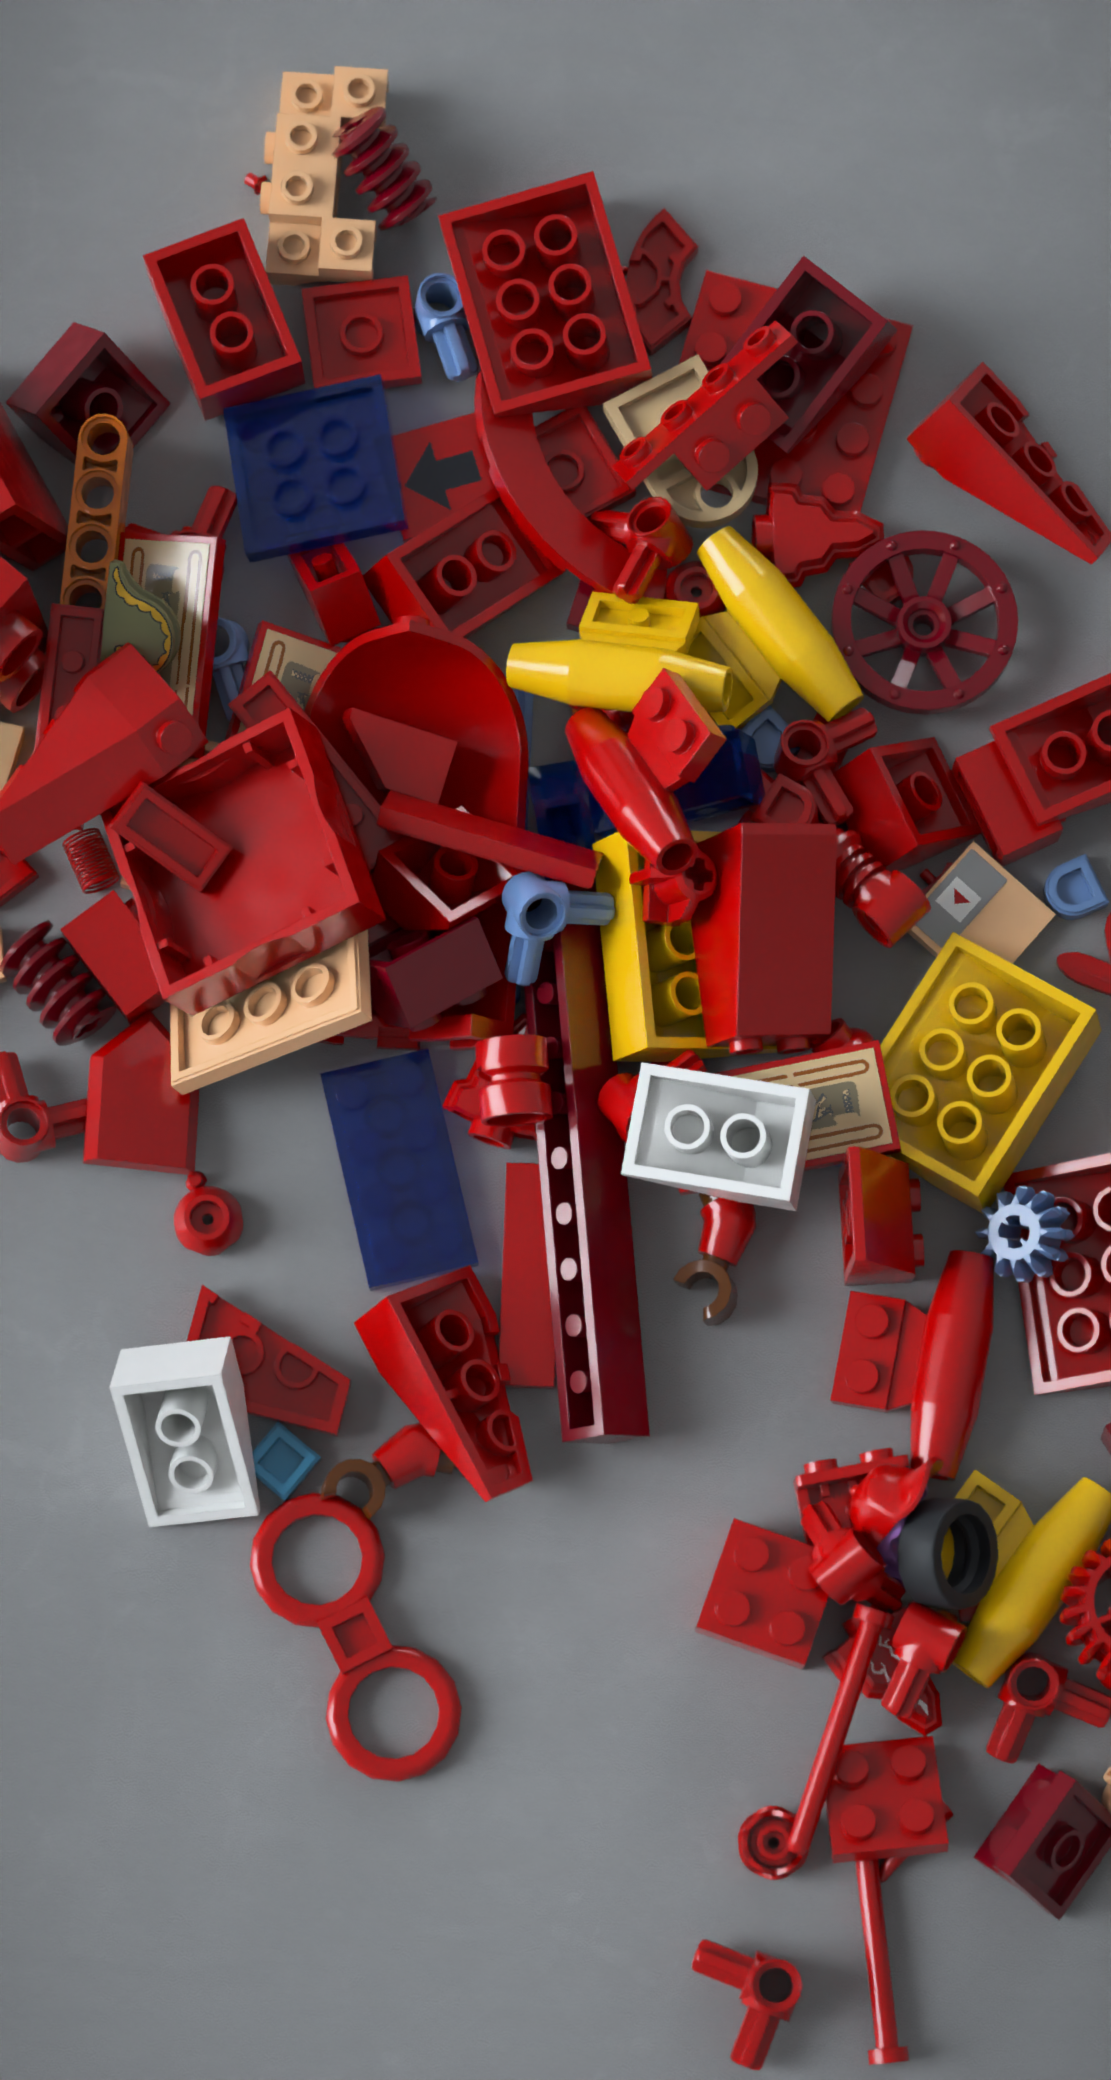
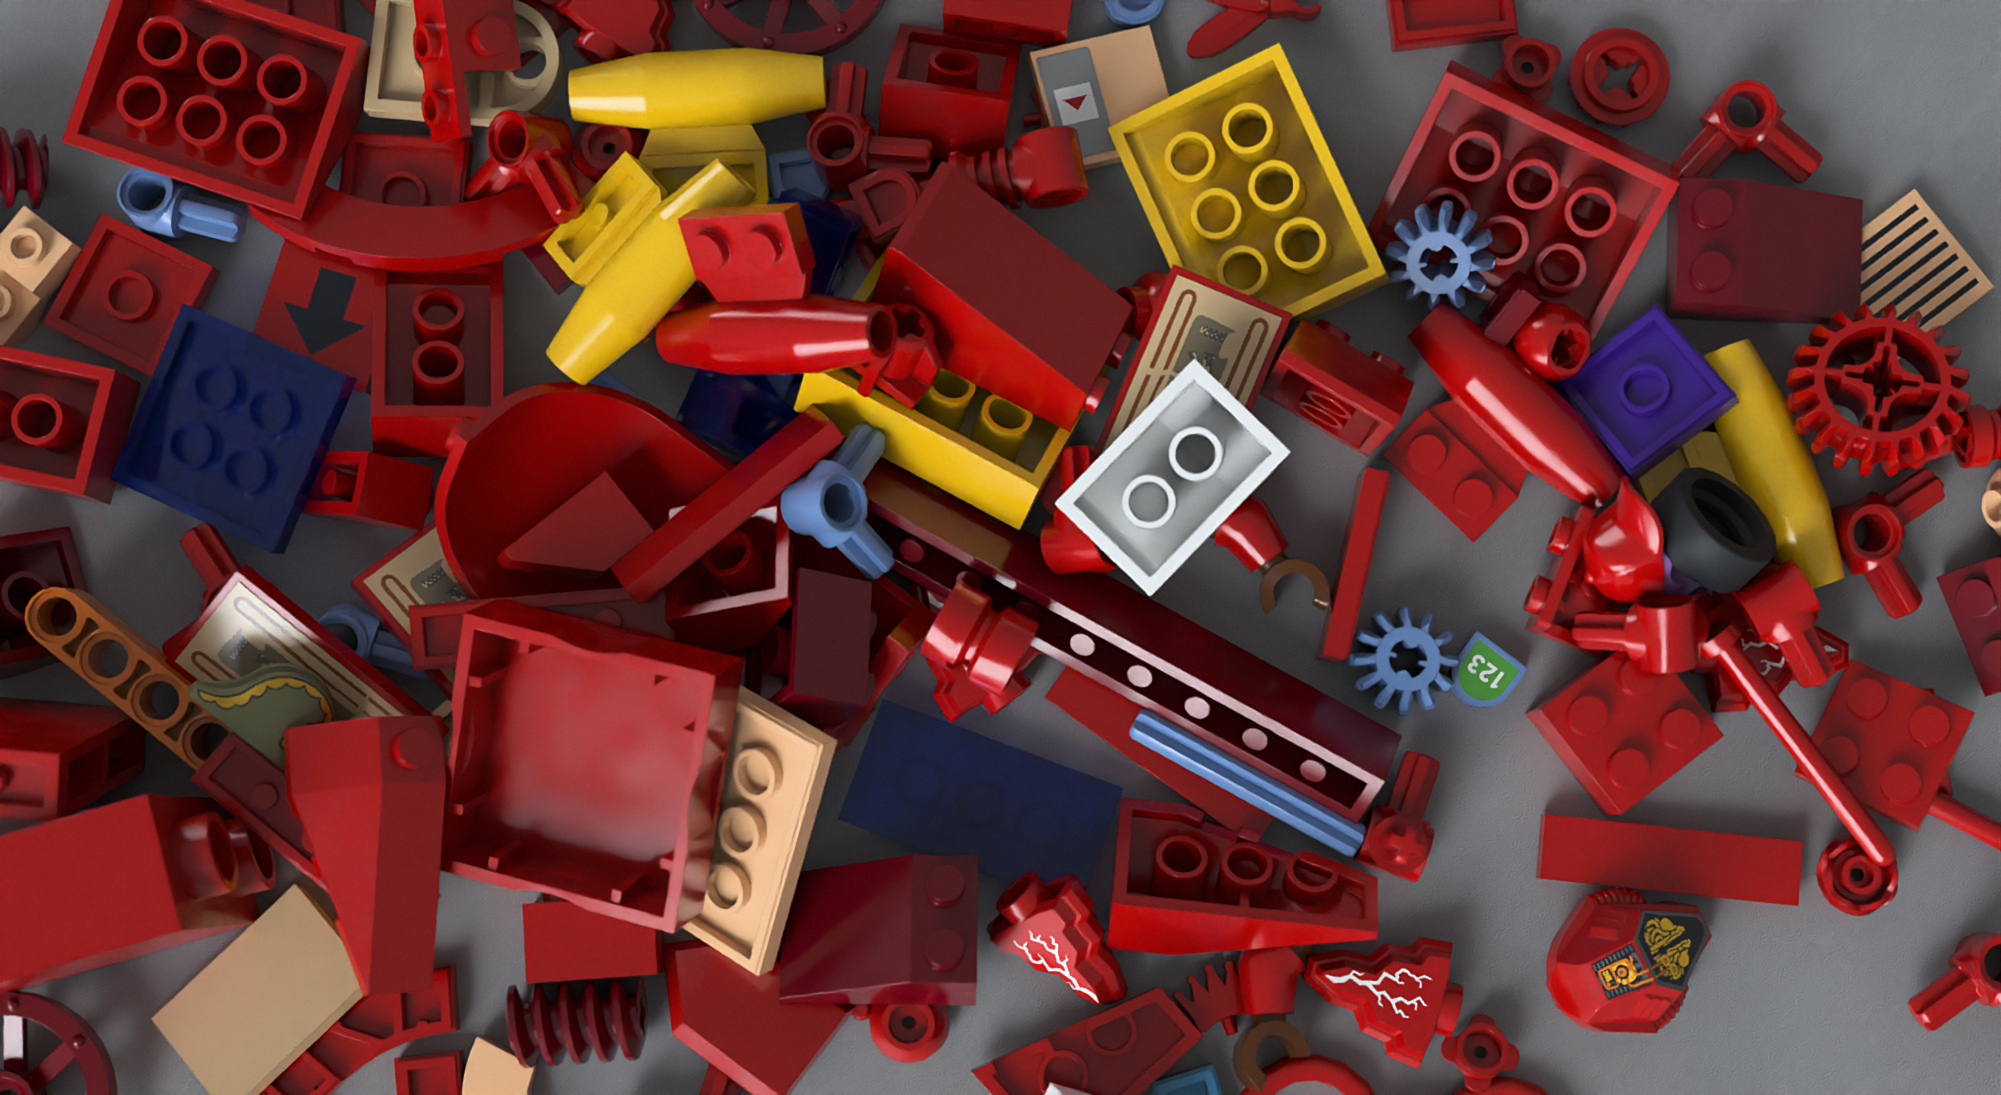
camera: 55 degrees left, 5 degrees up
red piece [62,828,120,894] -> none
red tile [108,781,233,893] -> none
none -> dark red slope [779,855,978,1006]
none -> red rock [986,871,1129,1005]
none -> medium blue axle [1129,708,1367,856]
none -> red piece [1172,961,1245,1036]
none -> red rock [1301,936,1464,1069]
none -> red tile [1316,467,1390,664]
none -> medium blue gear [1348,606,1460,716]
none -> red axle [1353,751,1440,883]
none -> red plate [1440,1014,1520,1093]
none -> tile [1448,631,1528,708]
none -> dark red tile [1479,270,1541,346]
none -> red piece [1510,303,1592,382]
none -> red tile [1536,814,1803,906]
none -> red helmet [1546,888,1712,1034]
none -> dark purple tile [1554,304,1739,482]

